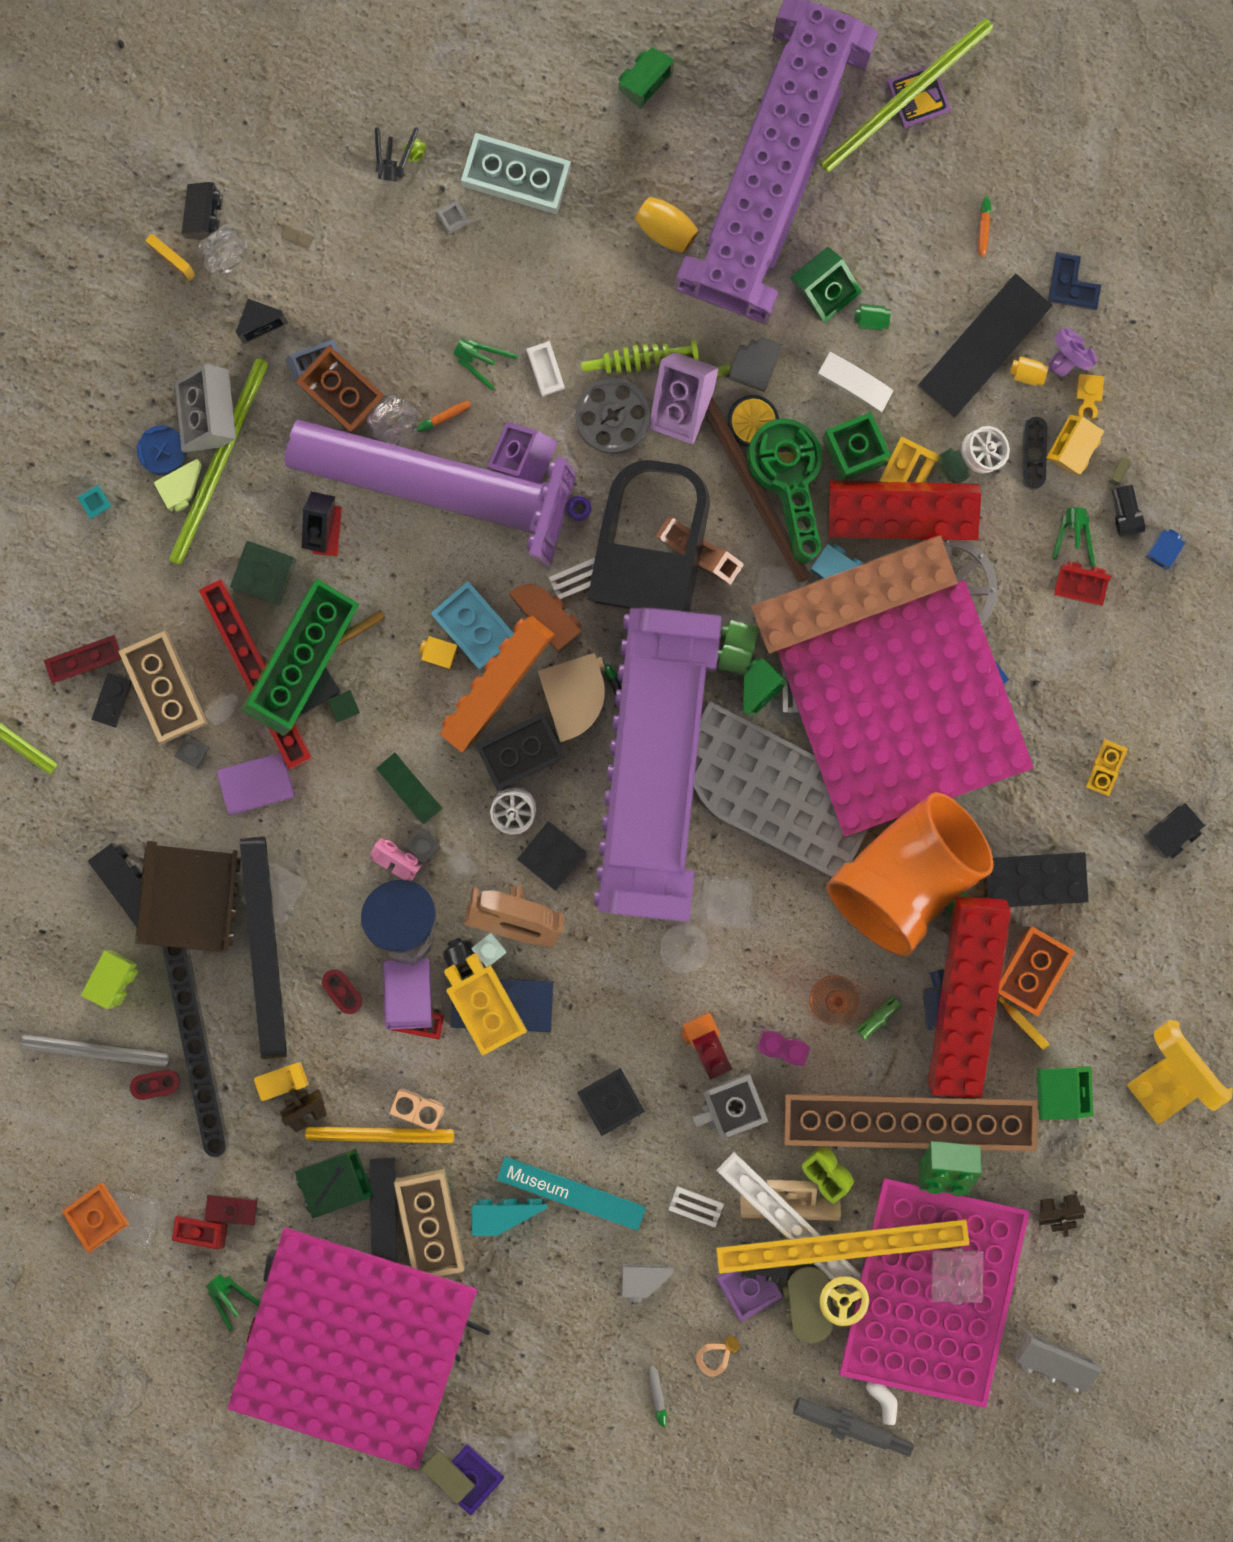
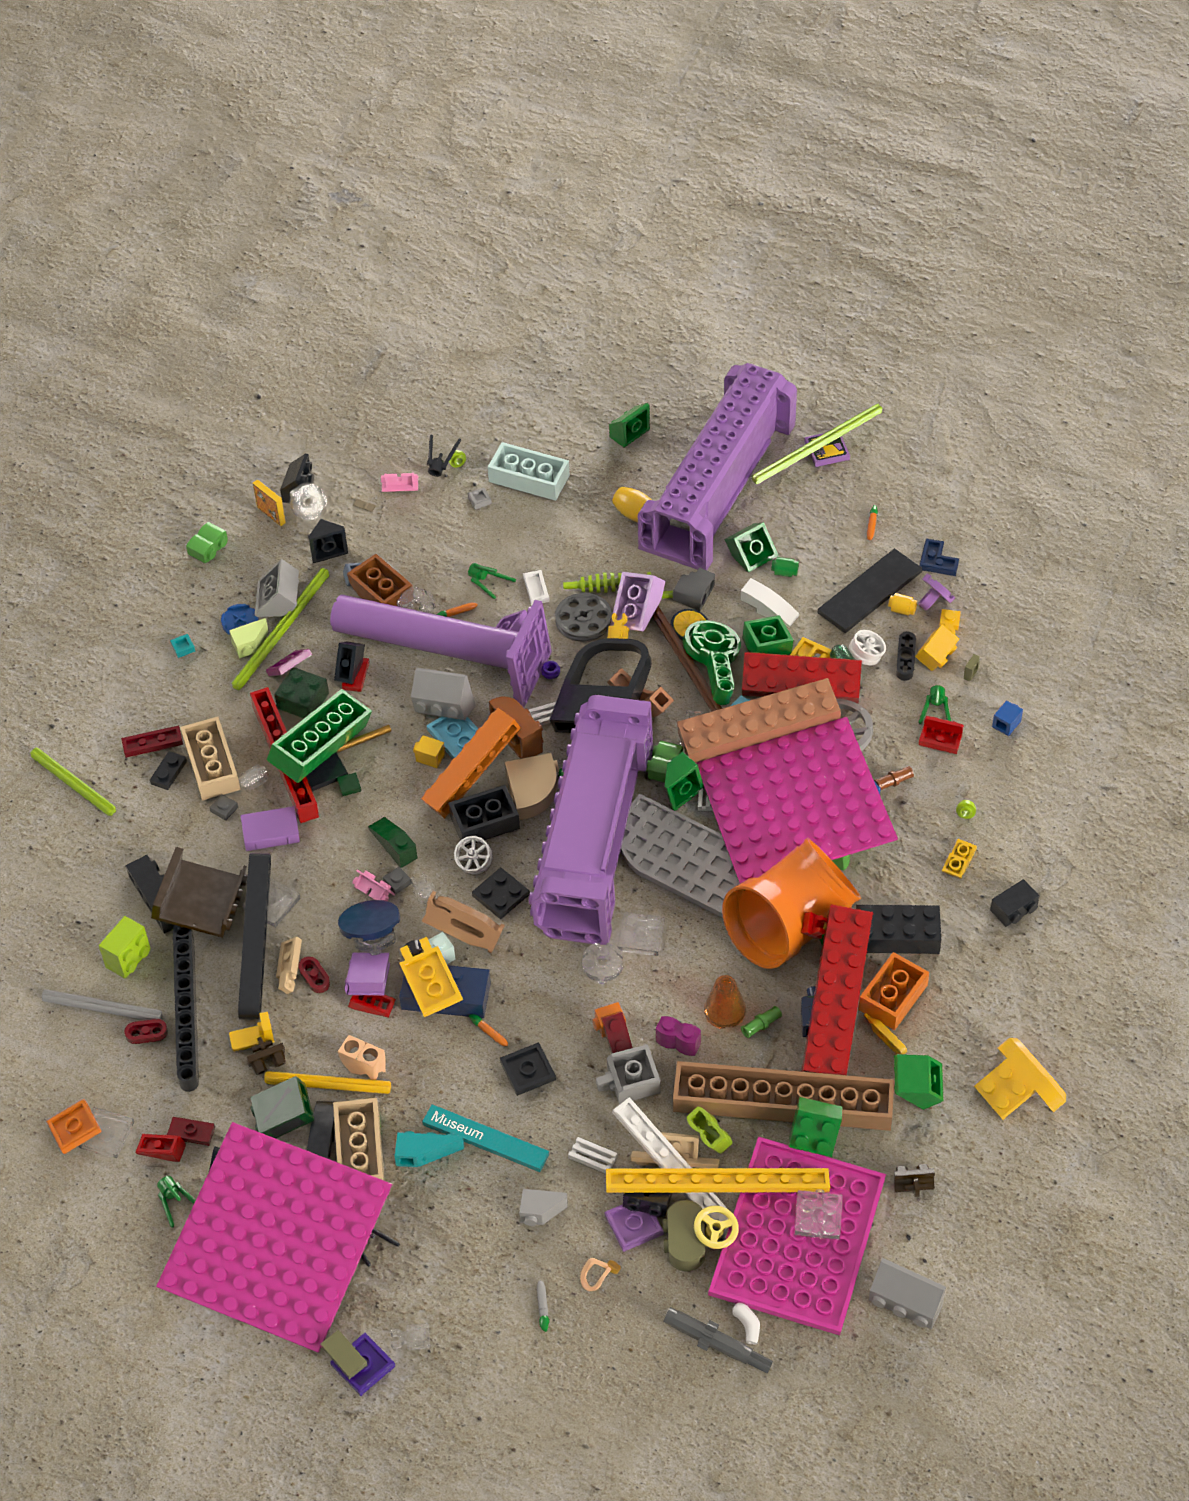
camera: 10 degrees right, 35 degrees down
black piece [1111,485,1145,537] -> none
none -> bright green brick [186,522,228,563]
none -> magenta tile [266,649,312,676]
none -> tan hinge [276,937,302,994]
none -> bright pink hinge [381,472,418,492]
none -> light grey slope [411,668,476,720]
none -> orange piece [469,1014,508,1047]
none -> yellow plate [607,613,629,639]
none -> red tile [801,912,828,939]
none -> dark orange pin [874,766,914,790]
none -> lime plate [956,800,976,819]

